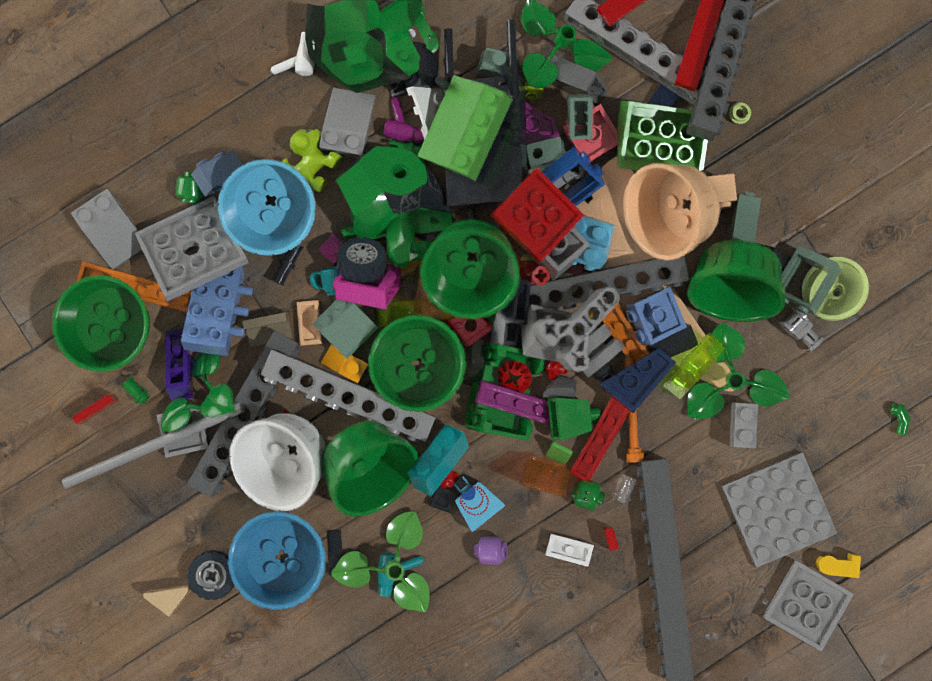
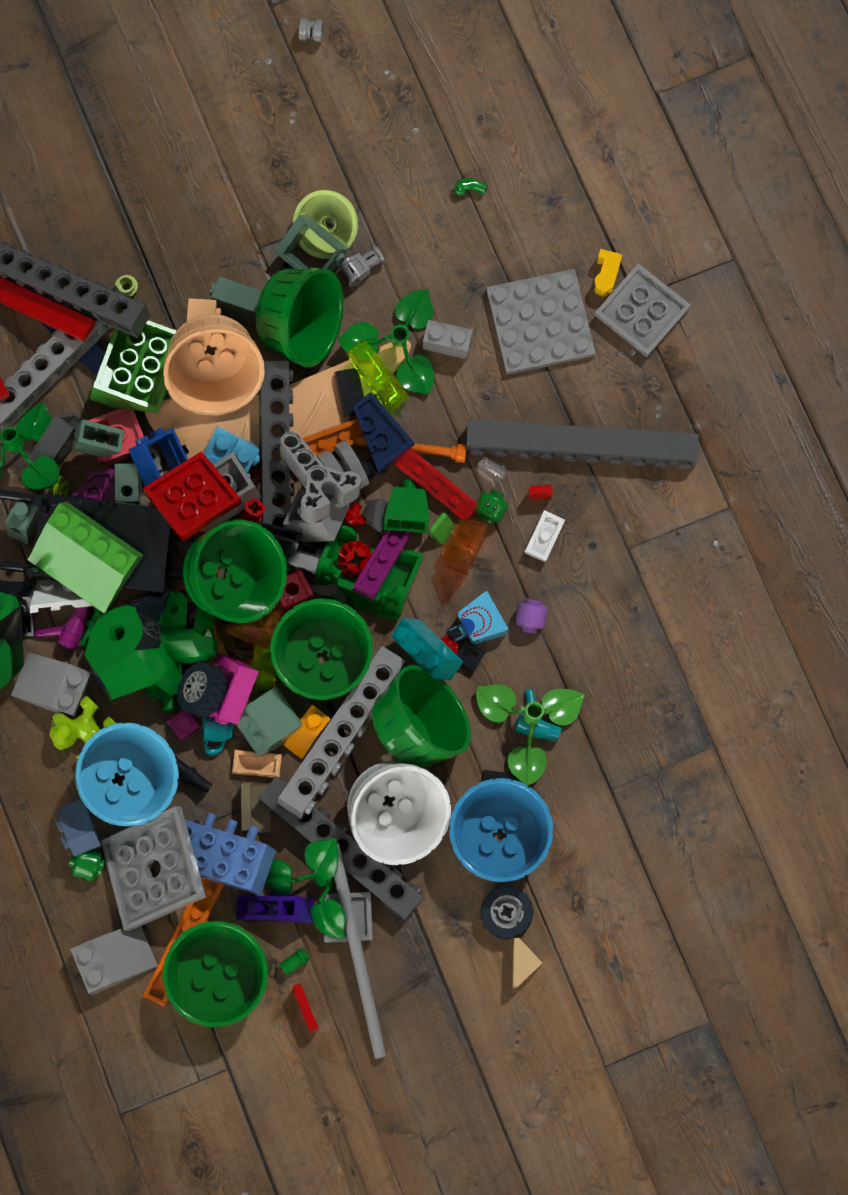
camera: 80 degrees left, 10 degrees down
medium blue plate [626,287,687,346] -> none

